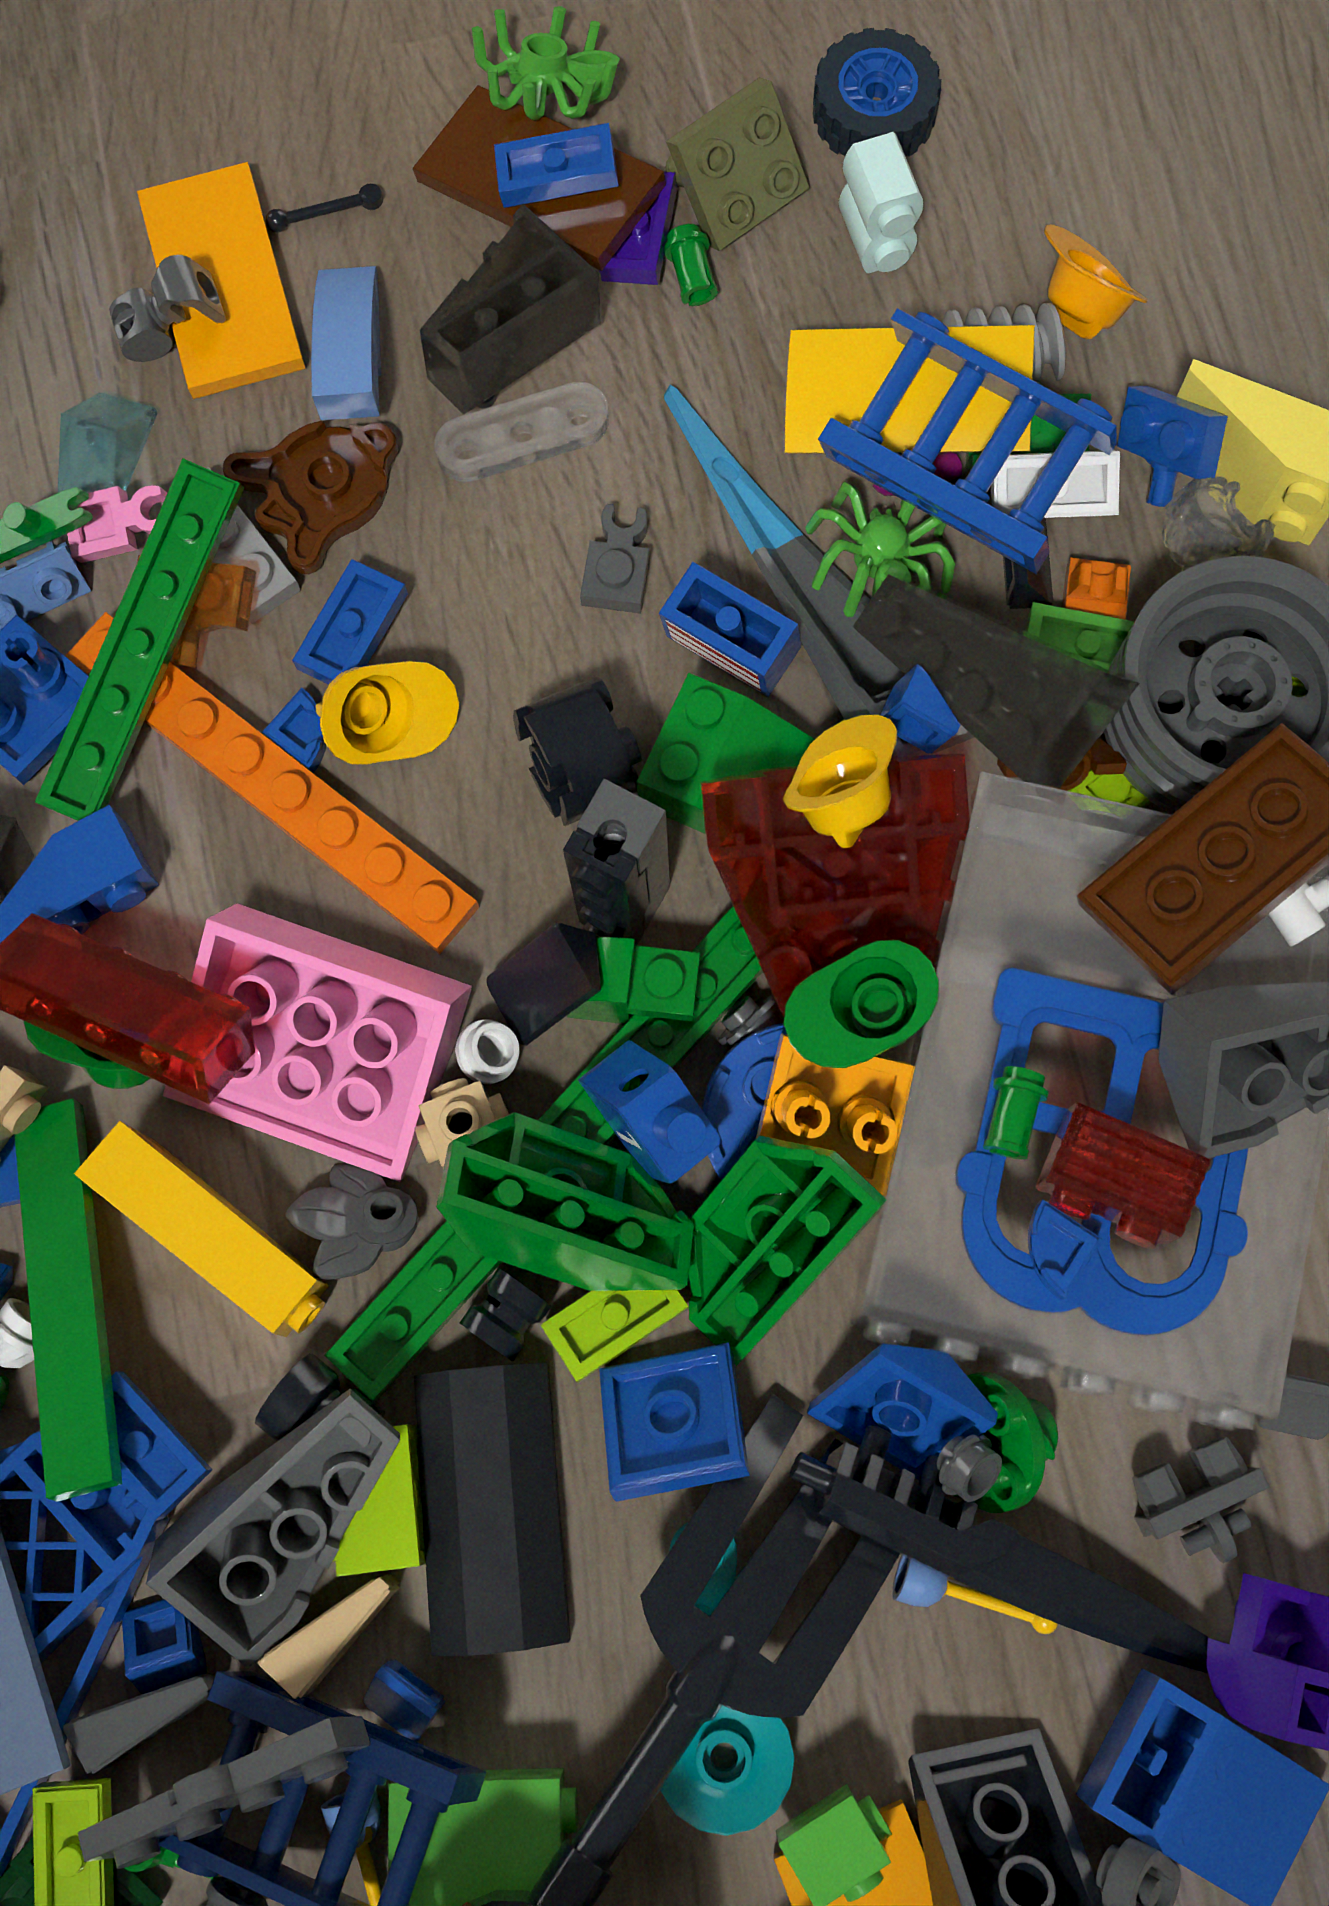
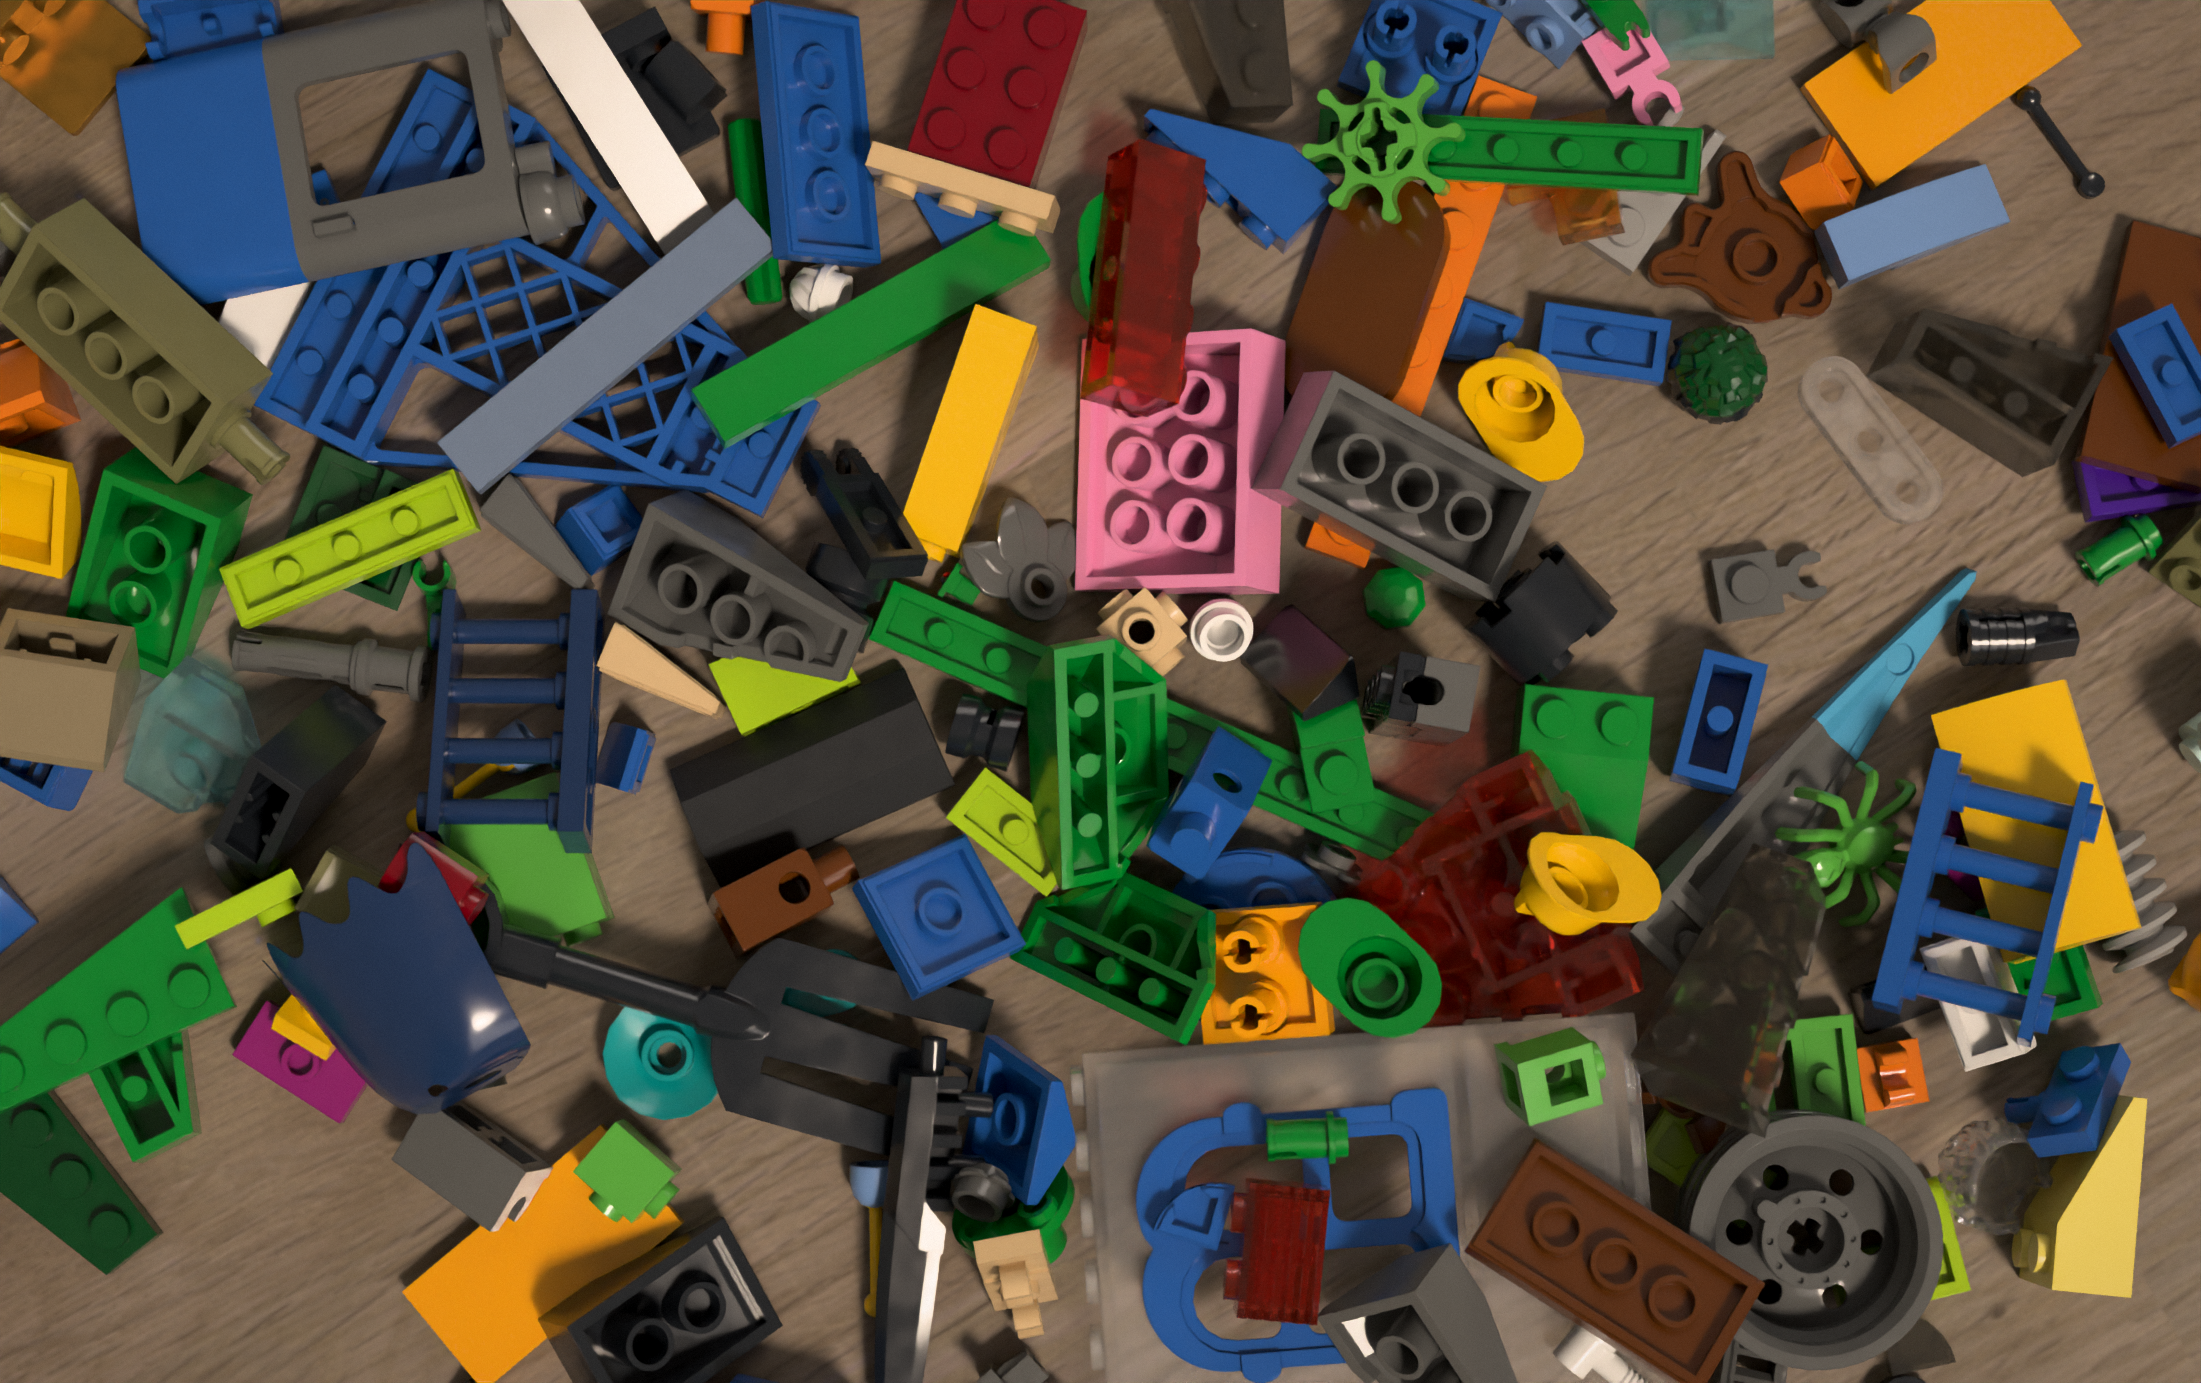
camera: 70 degrees right, 10 degrees up
dark grey hinge [78,1716,371,1869] -> none
blue slope [880,664,960,754] -> none
none -> reddish brown torso [708,845,860,960]
none -> black hinge [800,448,928,580]
none -> green piece [936,563,980,606]
none -> tan plate [973,1229,1058,1339]
none -> dark grey brick [1251,371,1547,602]
none -> reddish brown tile [1285,181,1451,401]
none -> bright green gear [1302,60,1466,224]
none -> green tile [1362,567,1426,630]
none -> bright green brick [1494,1027,1606,1126]
none -> dark green piece [1666,322,1768,425]
none -> orange slope [1779,134,1863,230]
none -> black hinge [1956,607,2080,666]

